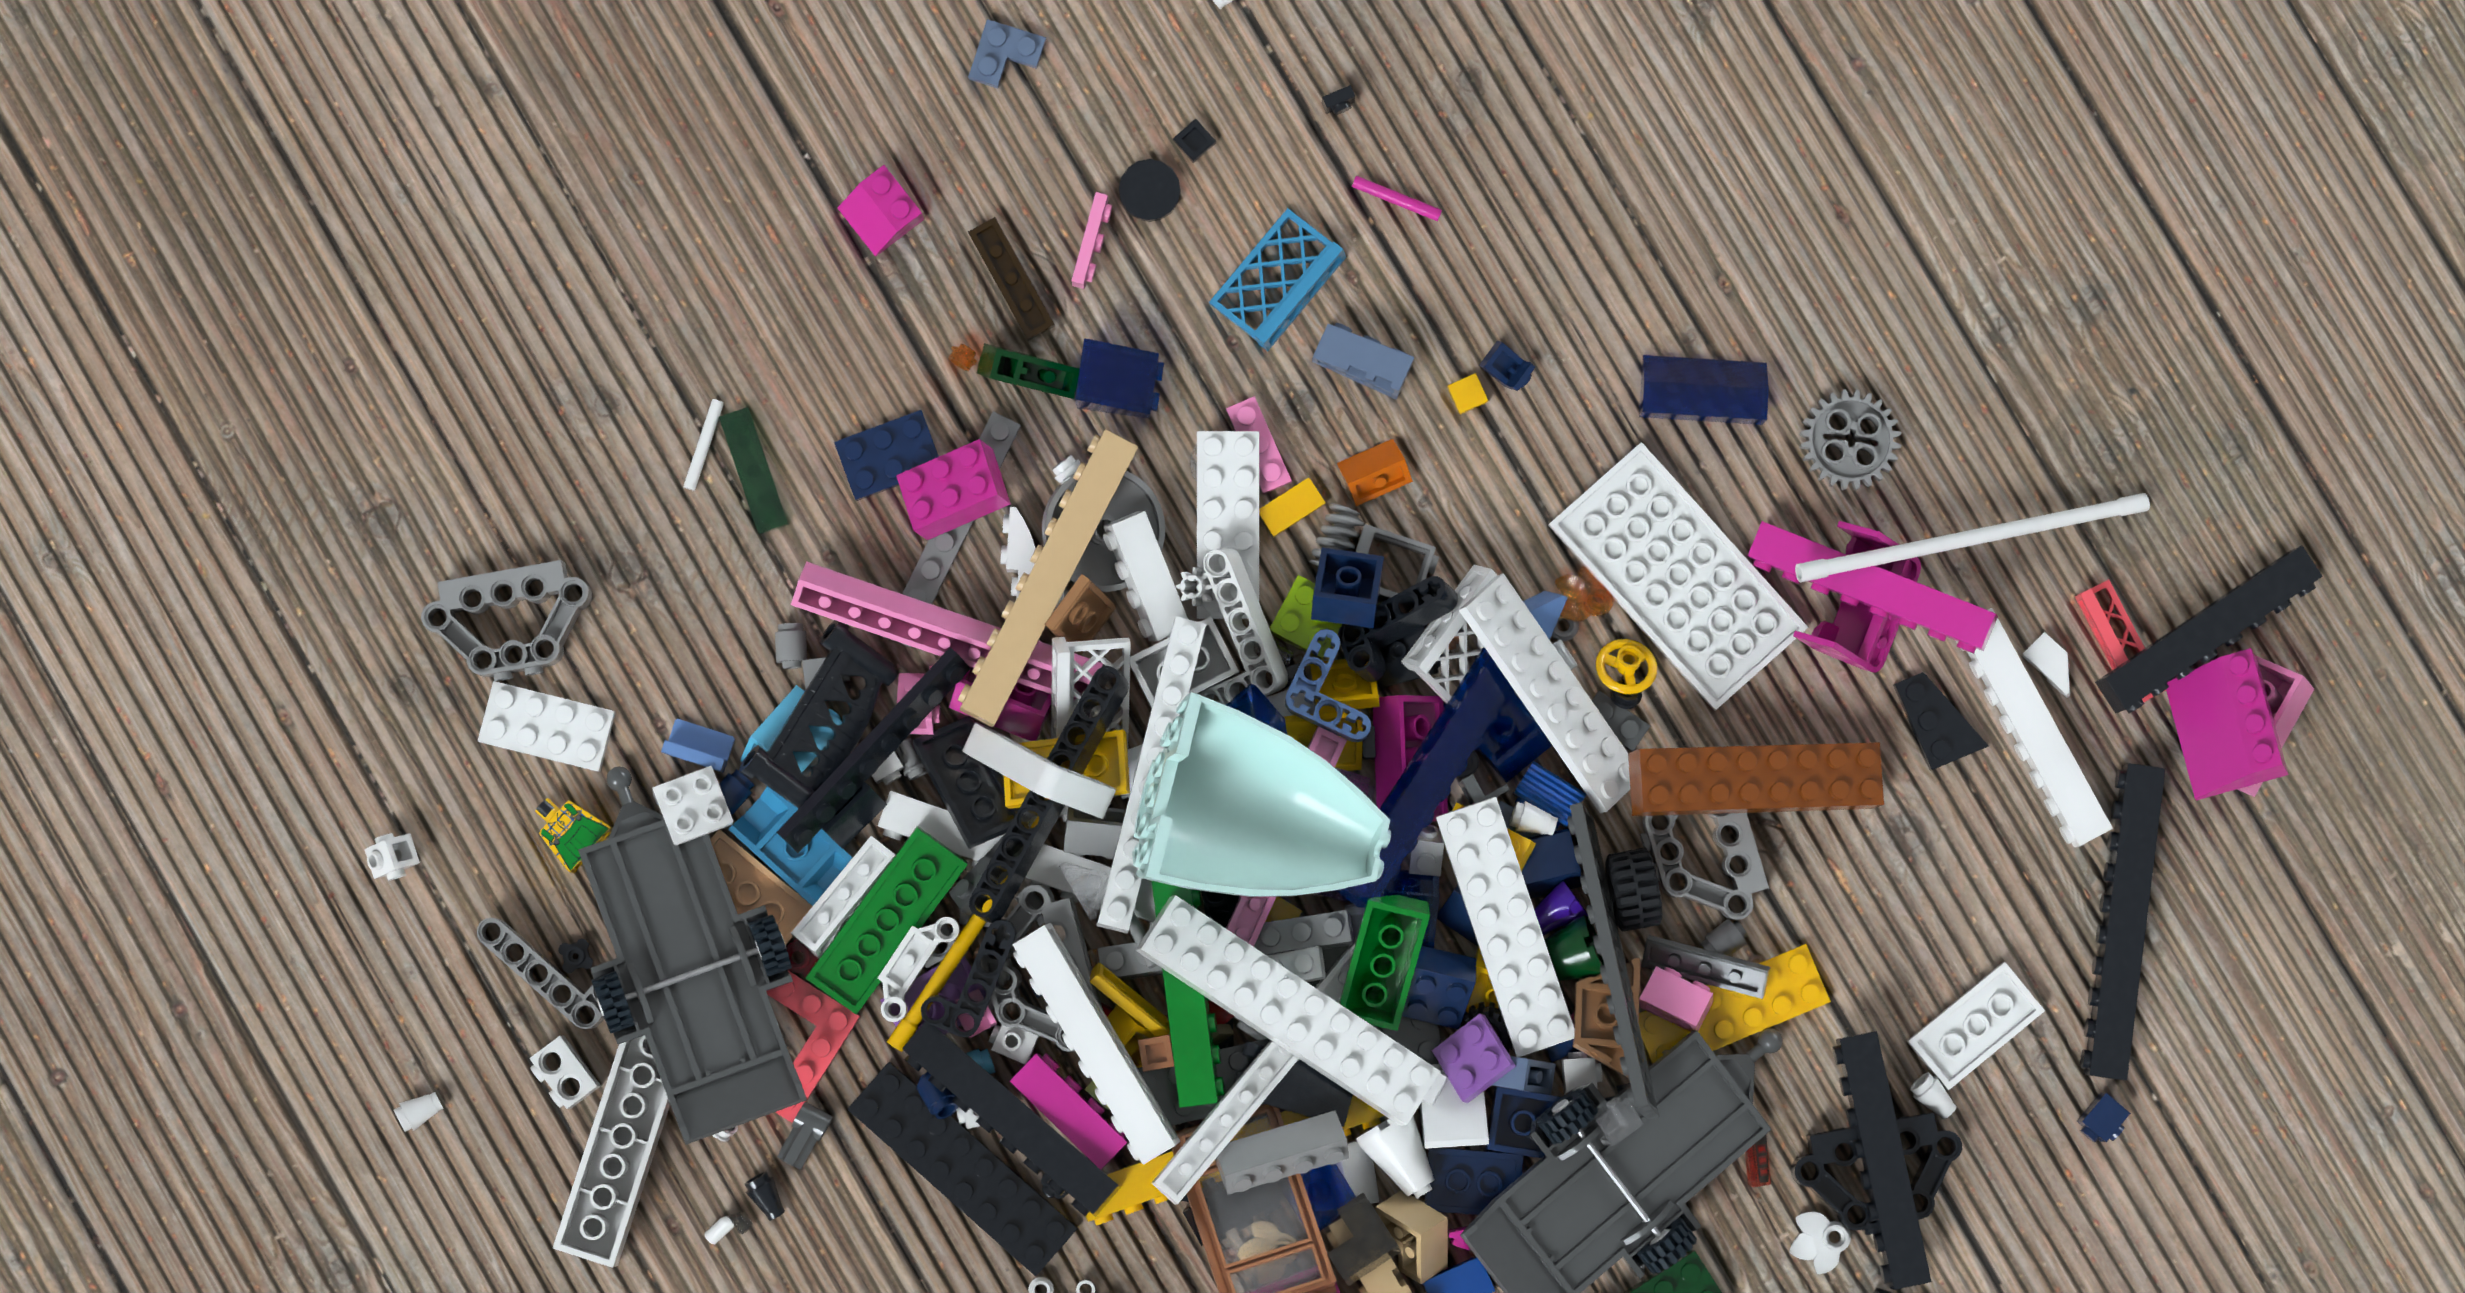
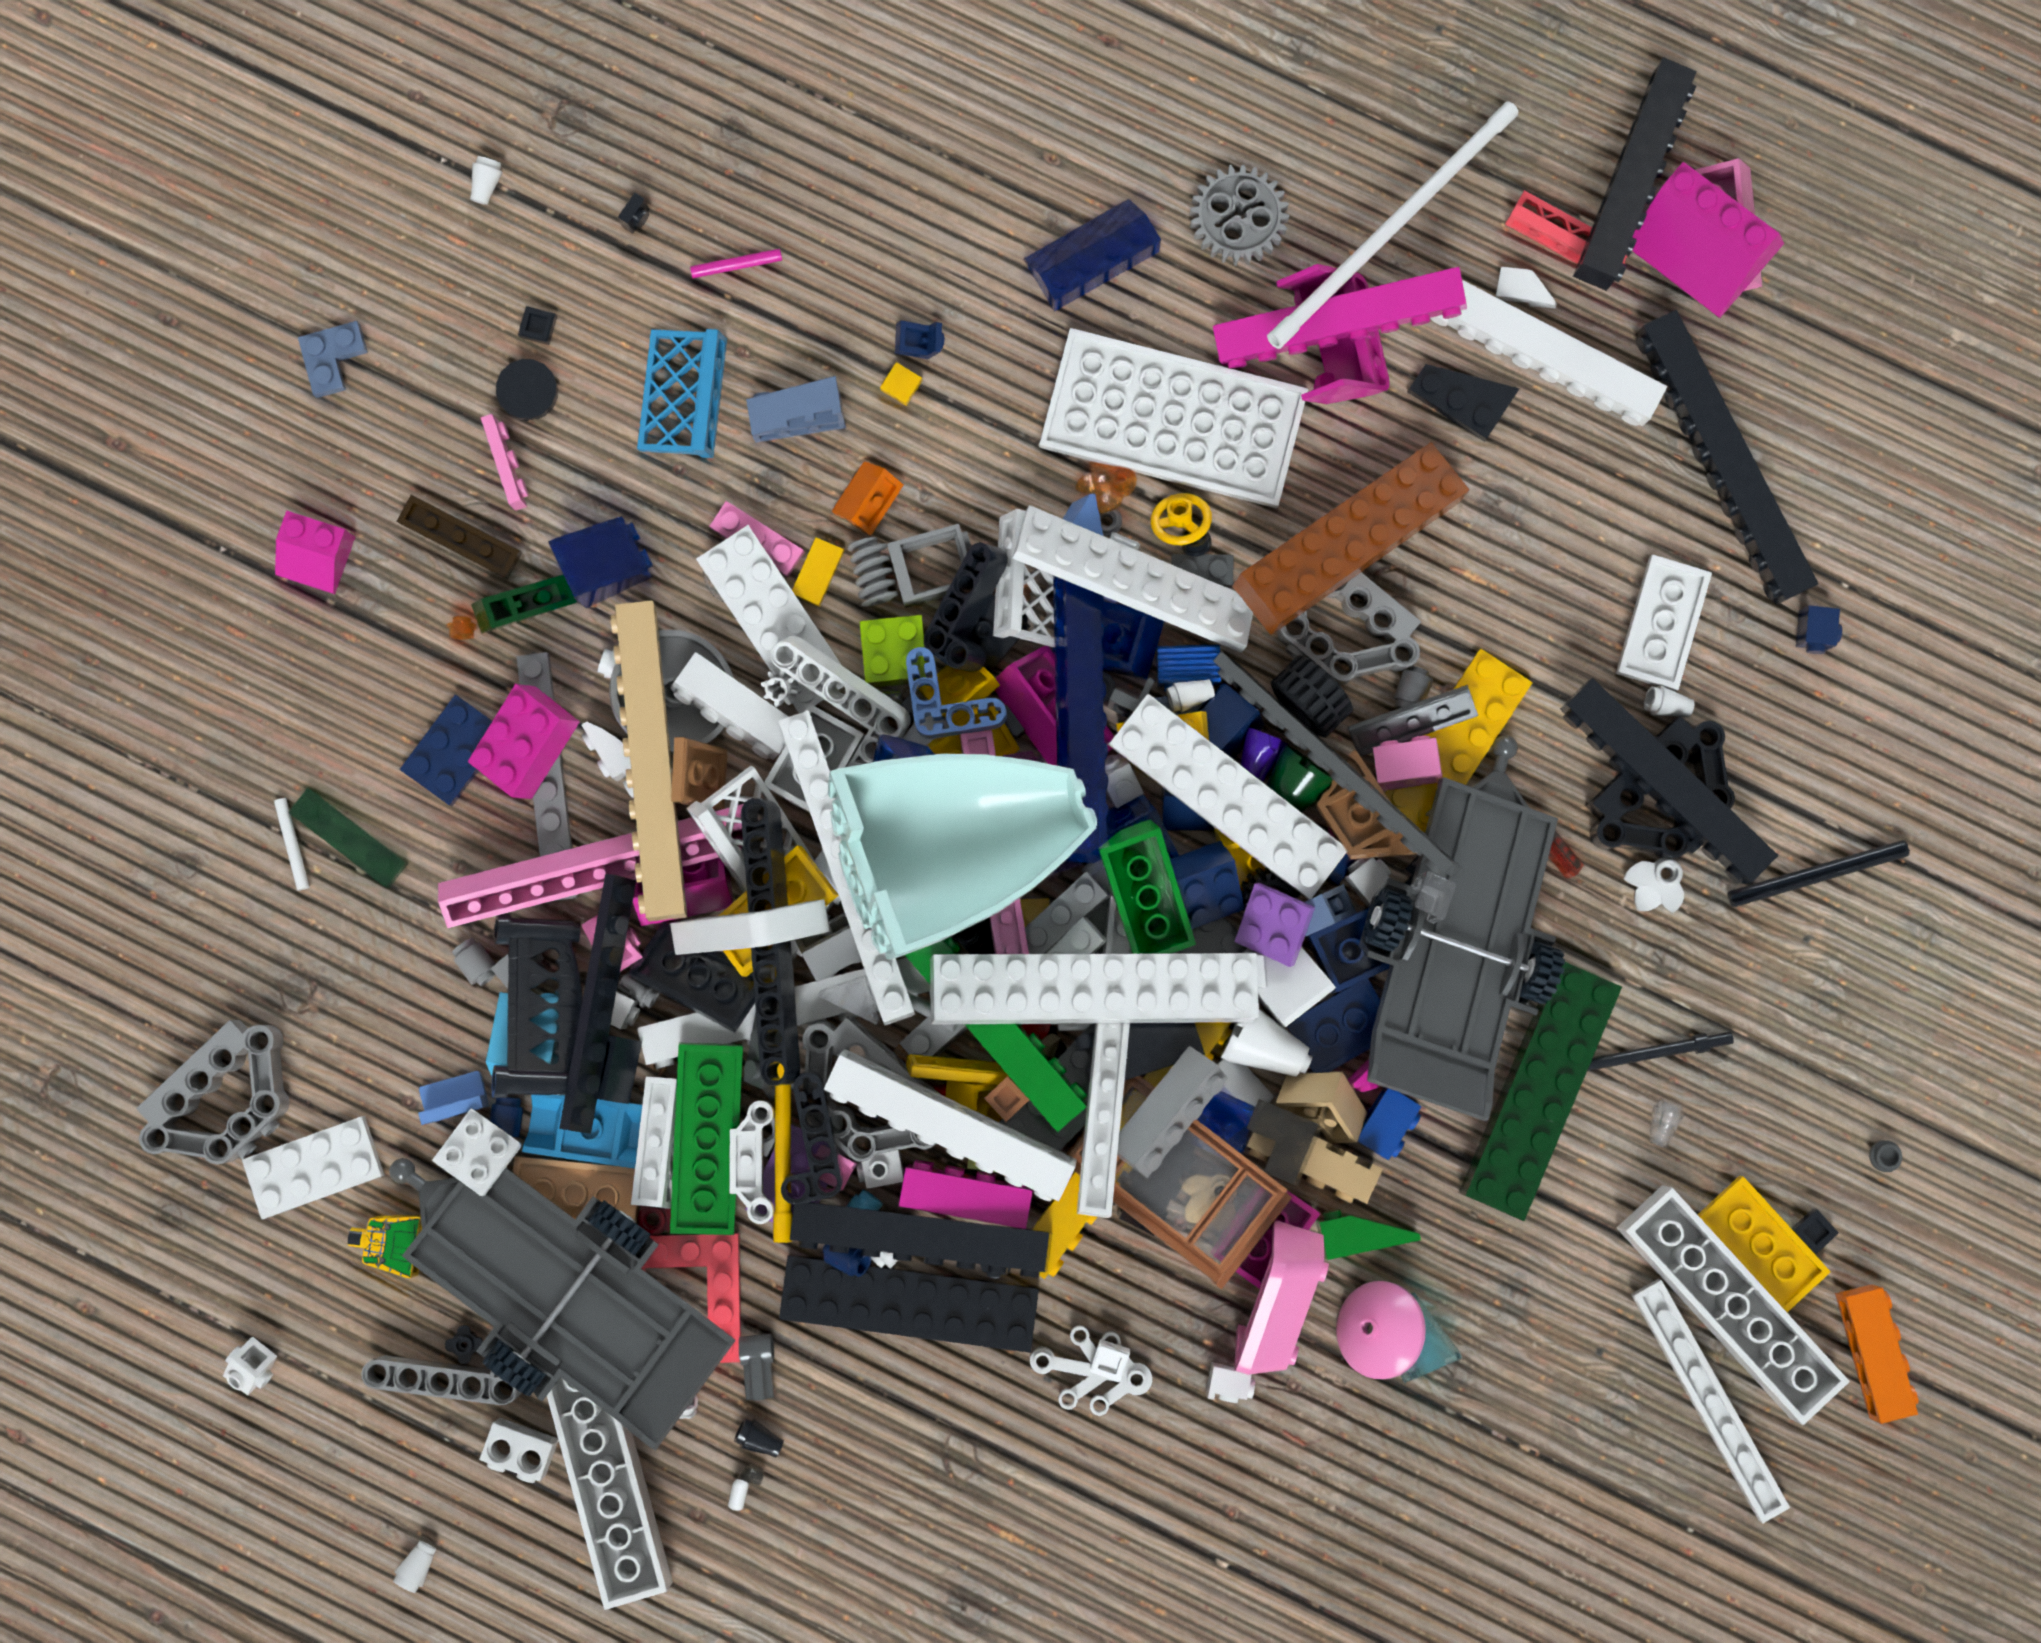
camera: 30 degrees left, 0 degrees up
dark blue brick [1311,547,1384,628] -> none

